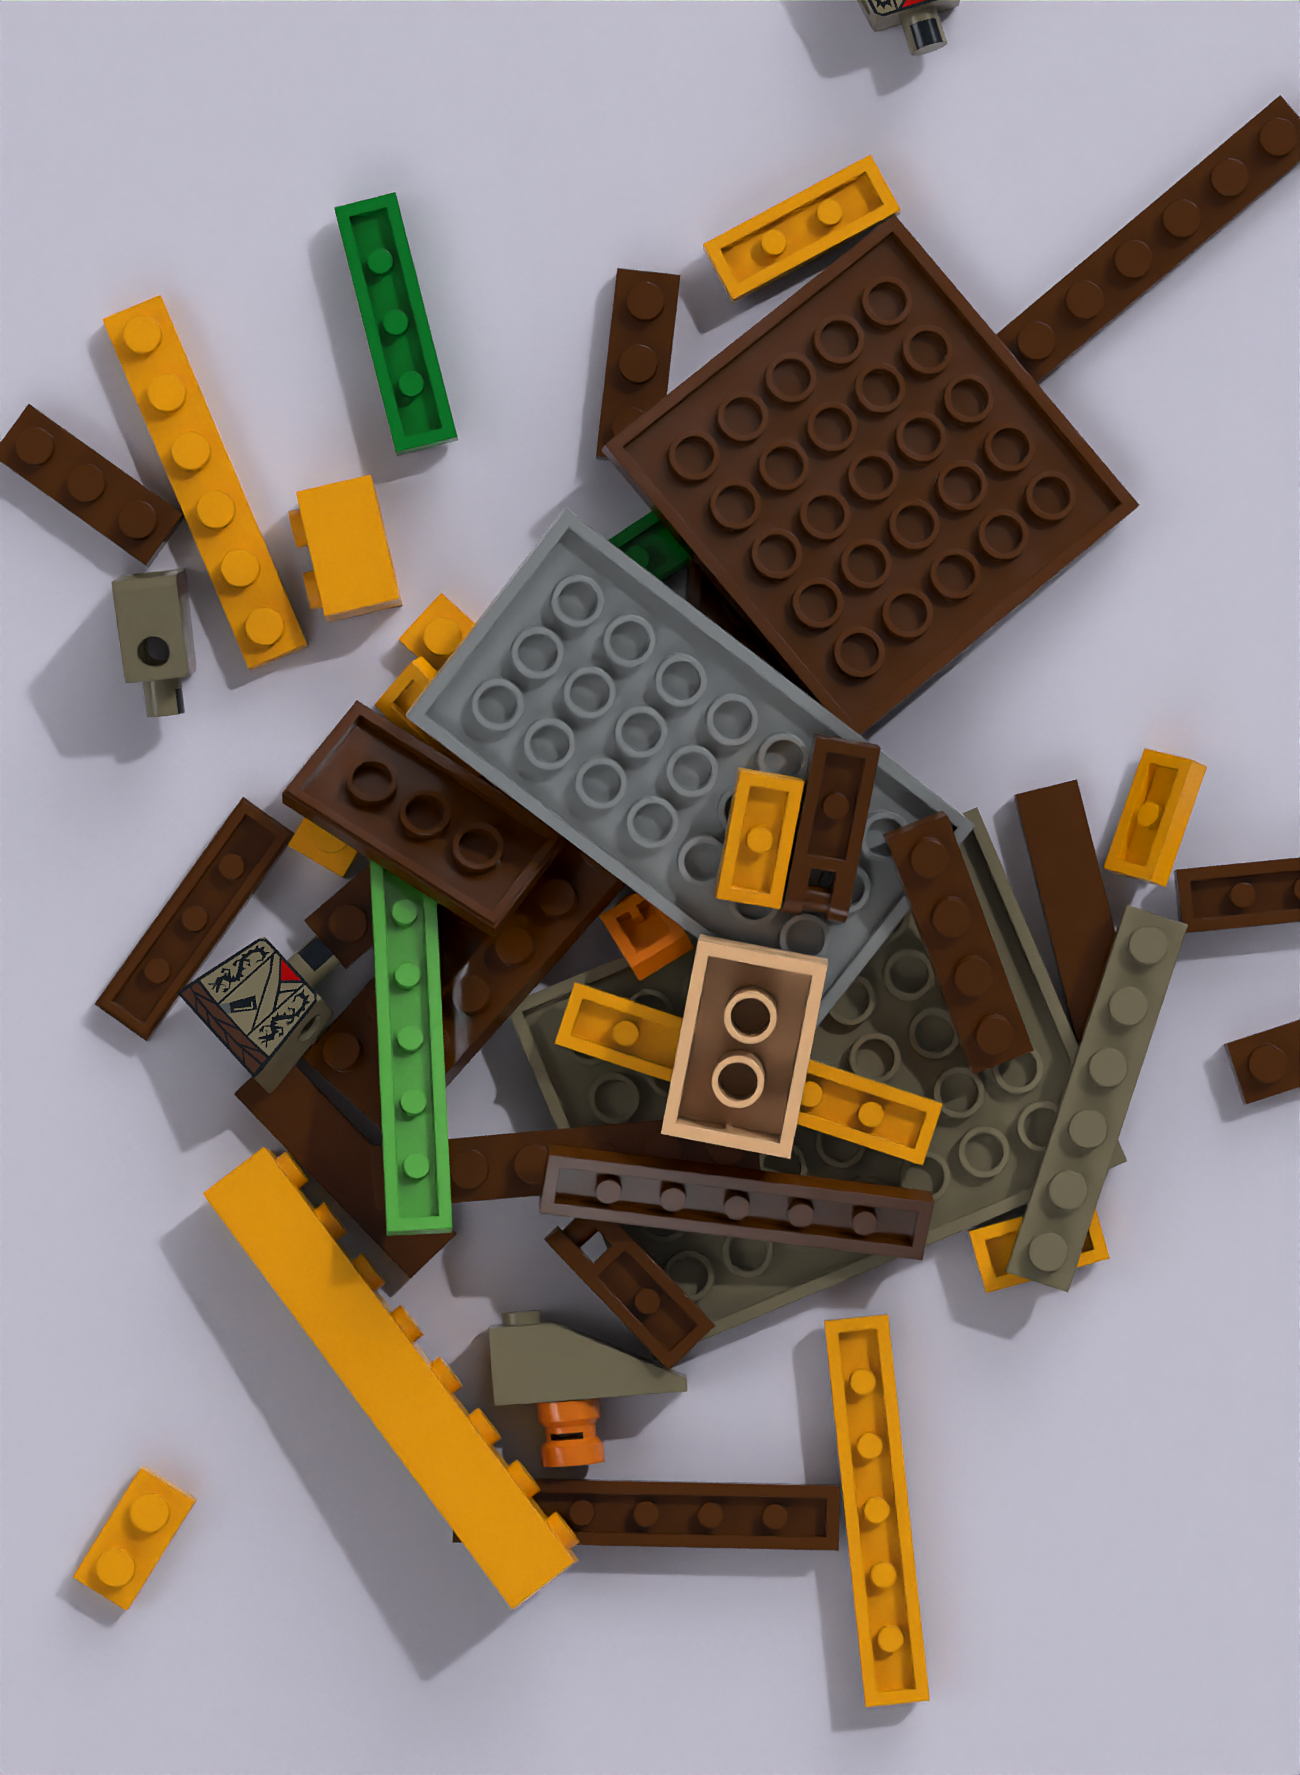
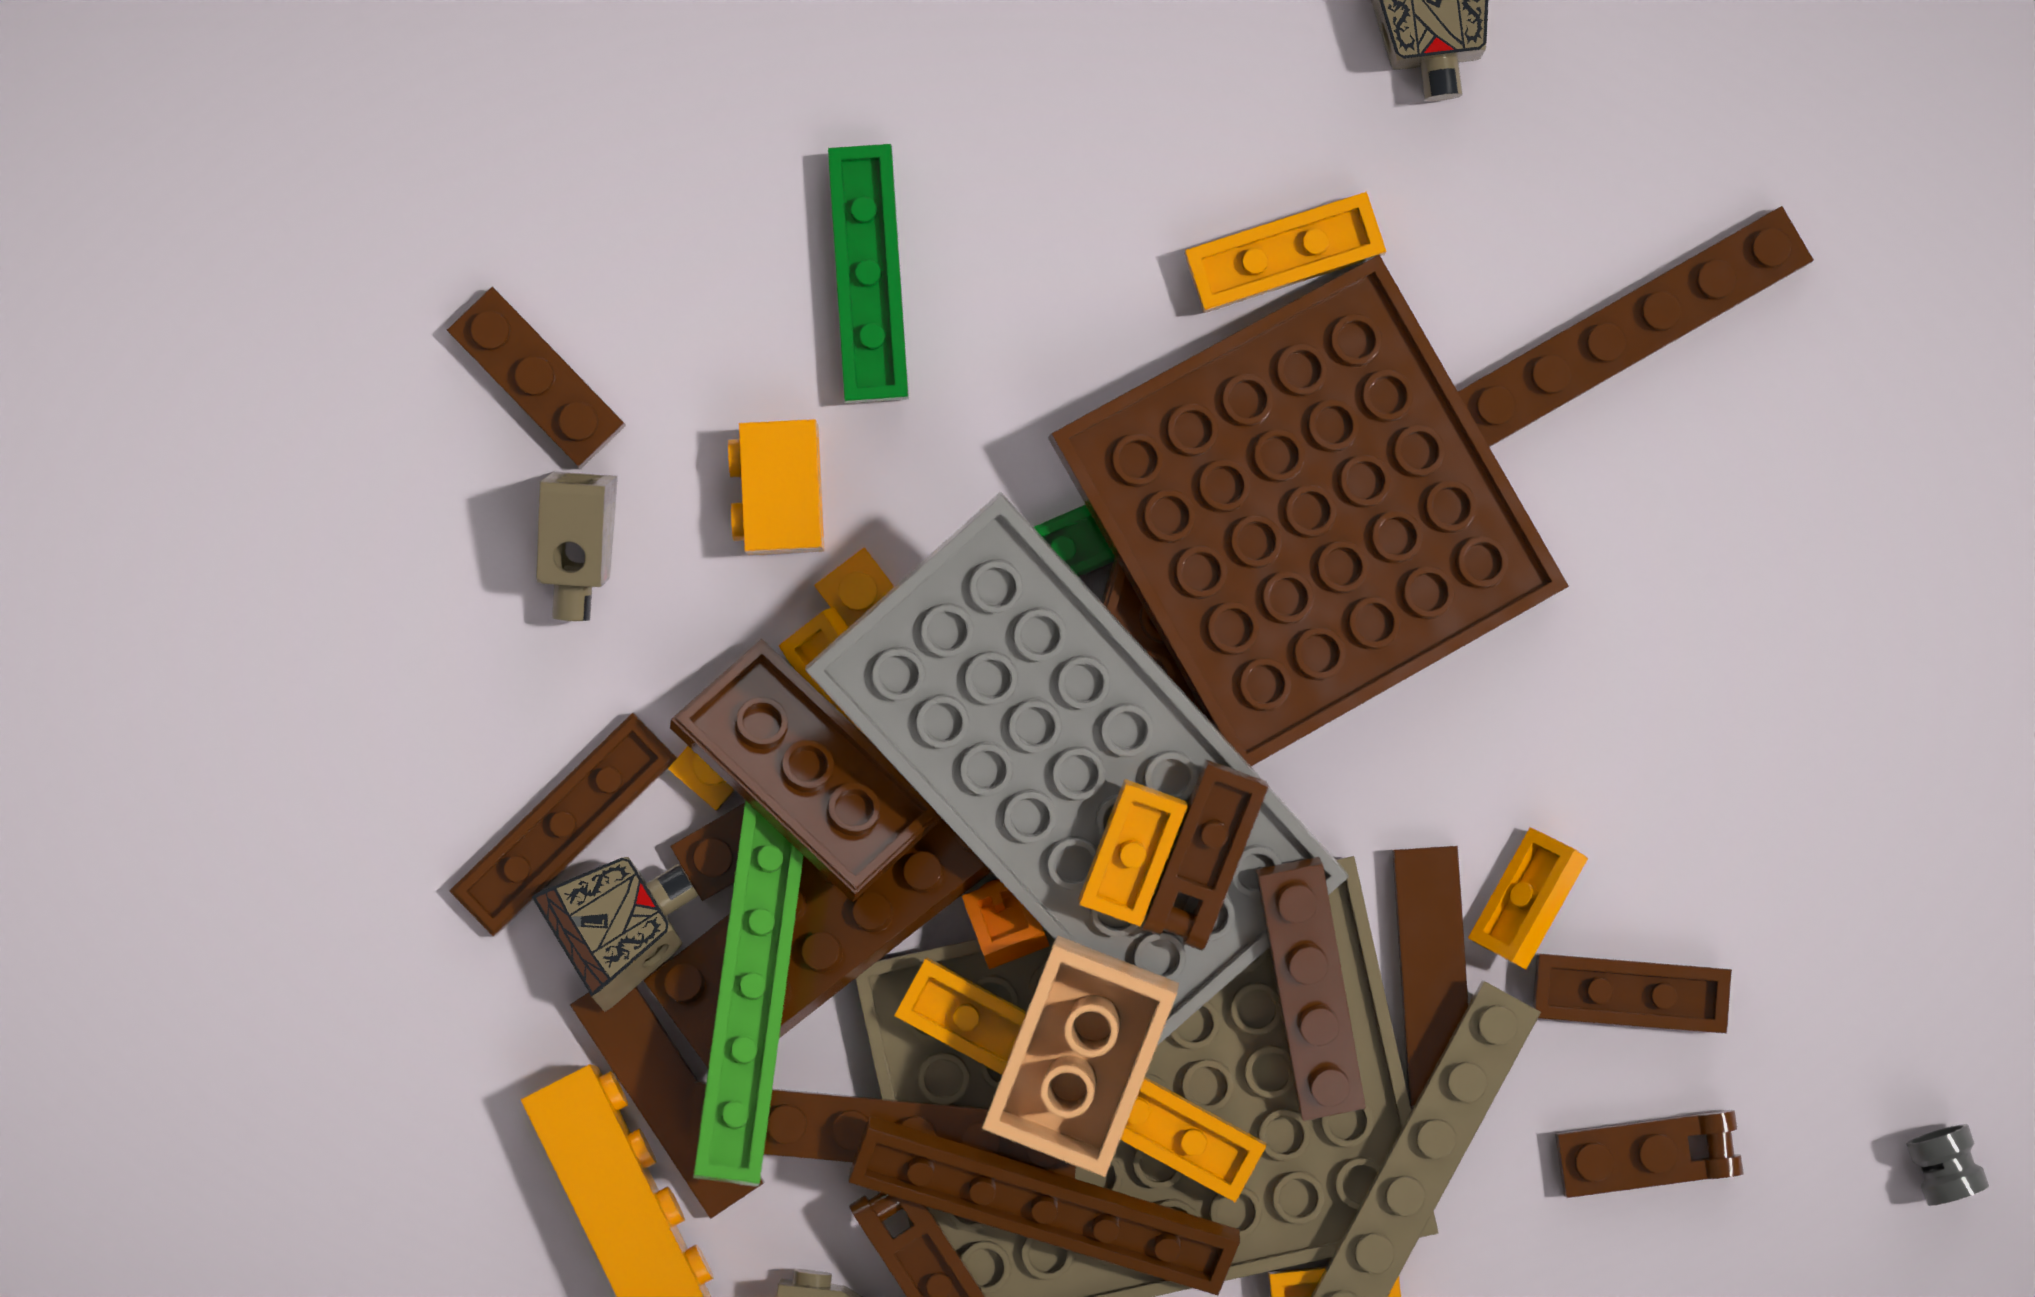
camera: 10 degrees right, 0 degrees up
light orange plate [102,295,309,671] -> none
reddish brown plate [596,268,680,461] -> none

